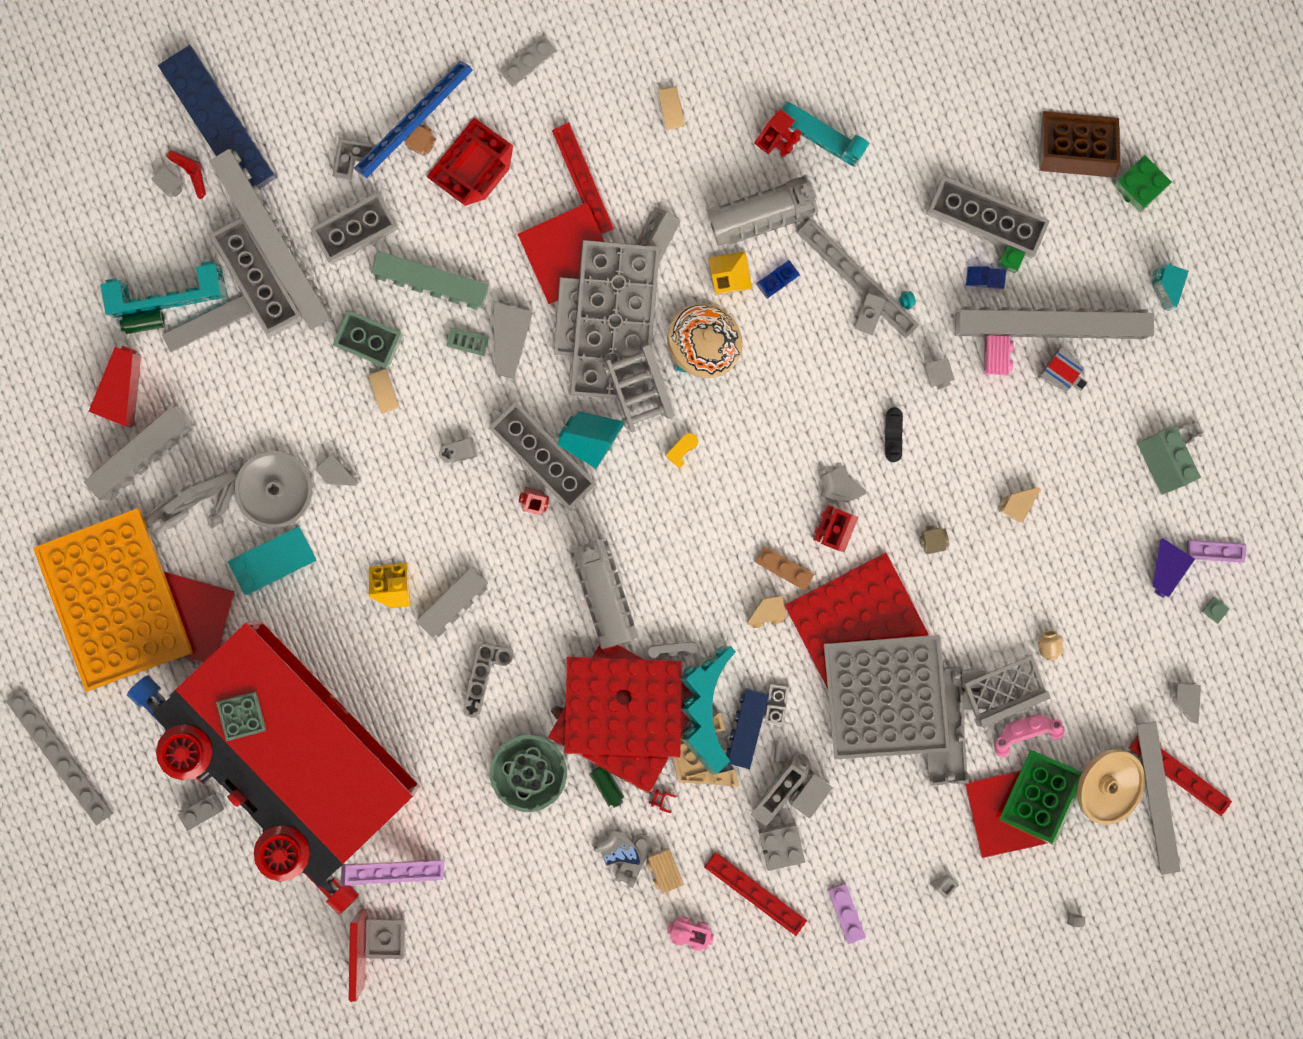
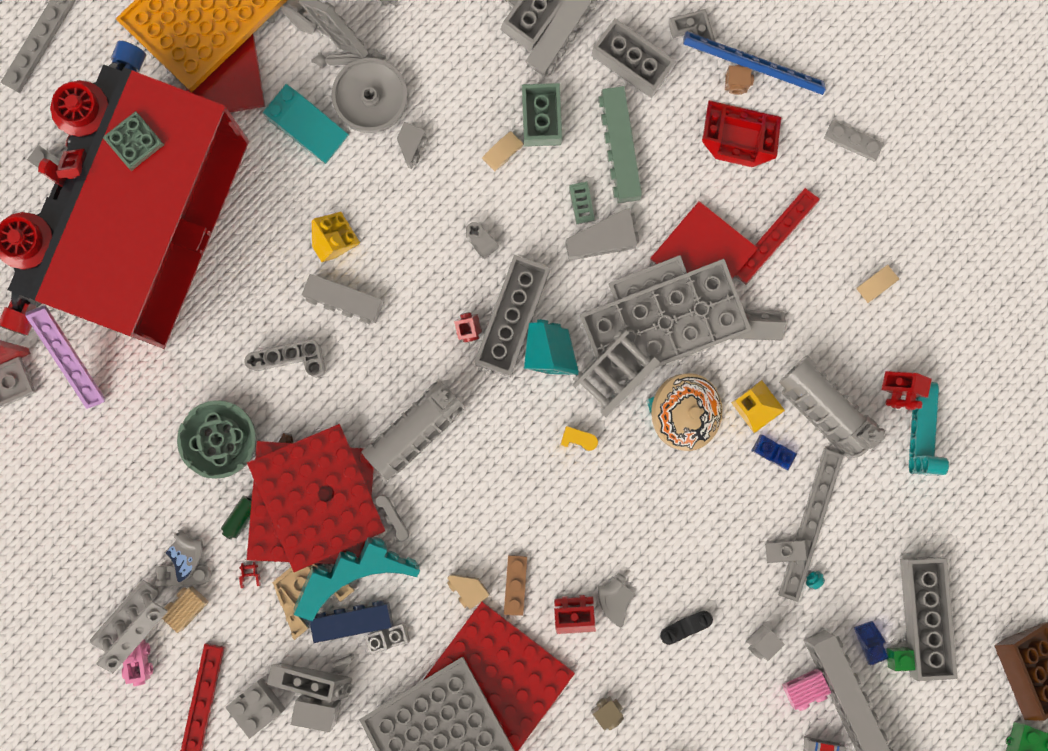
camera: 65 degrees right, 5 degrees down
none -> red plate [56,149,87,179]
none -> light grey fence [90,580,168,673]

